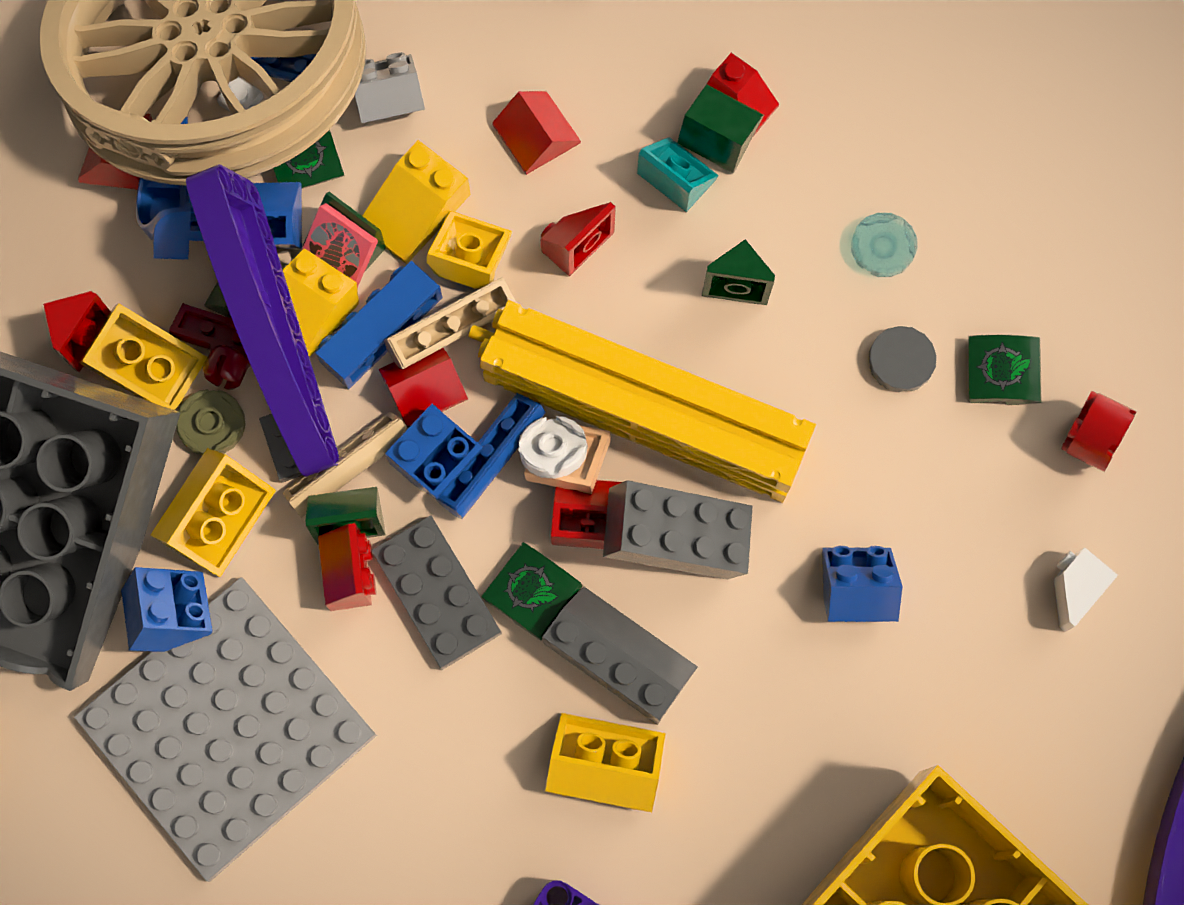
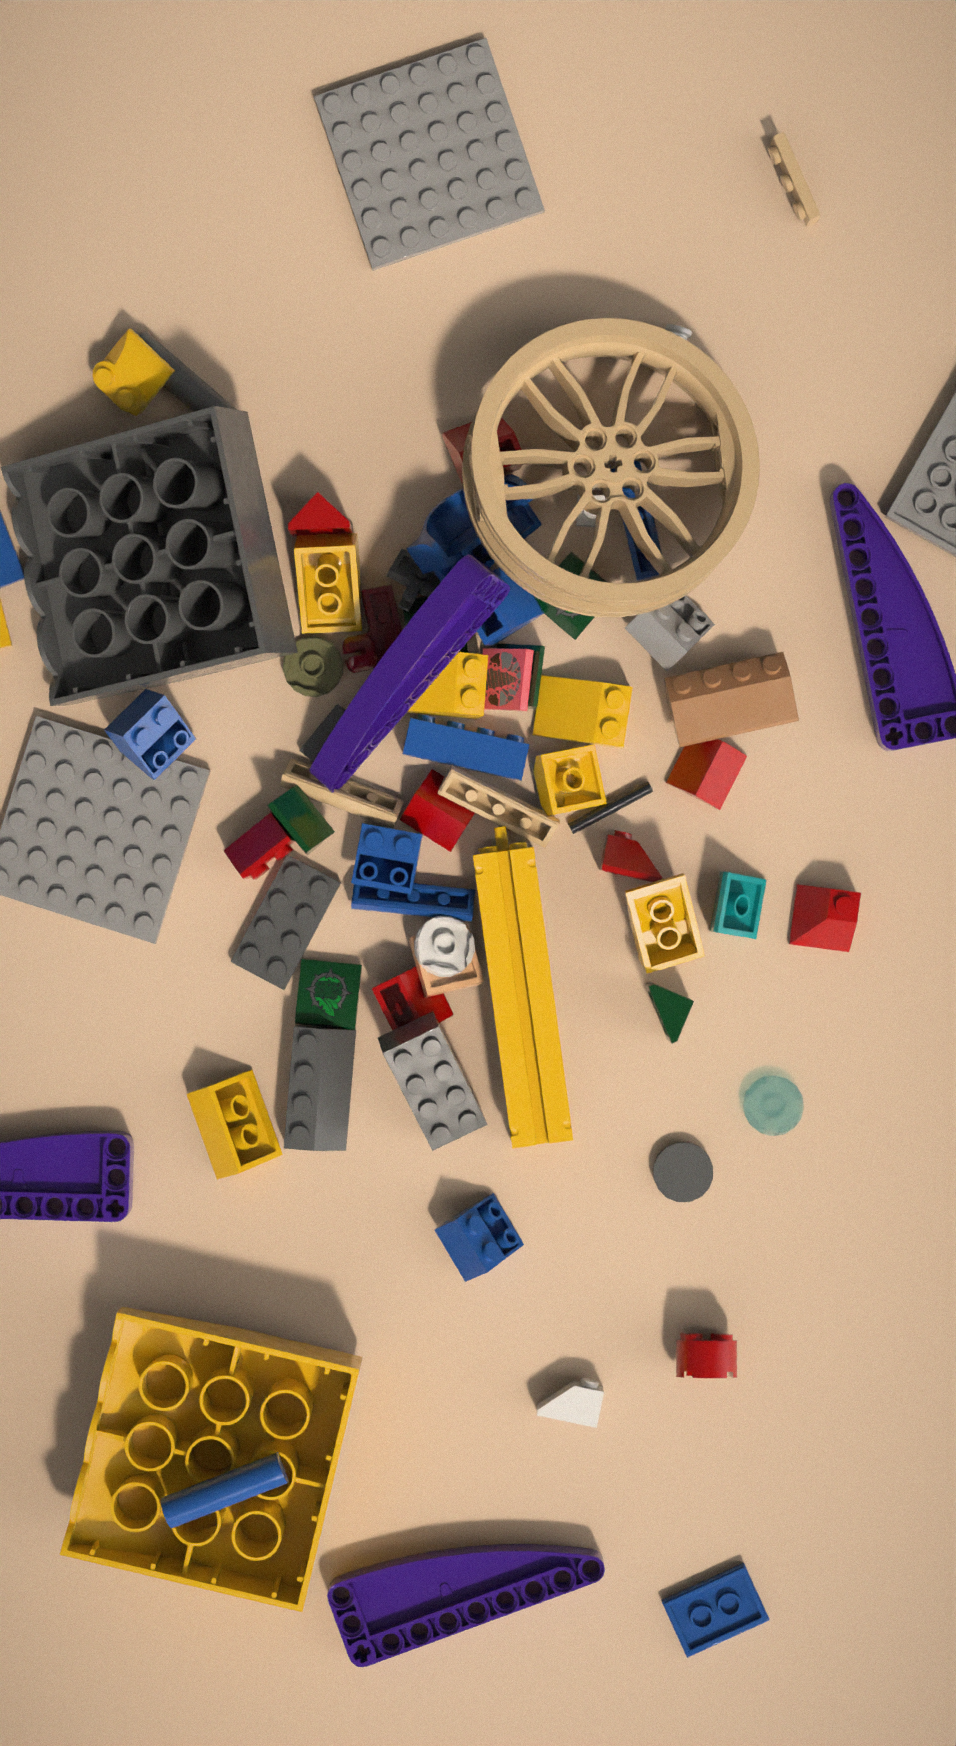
camera: 60 degrees right, 15 degrees up
yellow slope [150,448,276,577] -> none
dark green slope [677,84,764,173] -> none
dark green slope [968,335,1042,405] -> none
none -> dark grey plate [387,548,441,612]
none -> black bar [568,781,653,834]
none -> yellow slope [625,873,705,974]
none -> medium nougat slope [664,652,799,747]

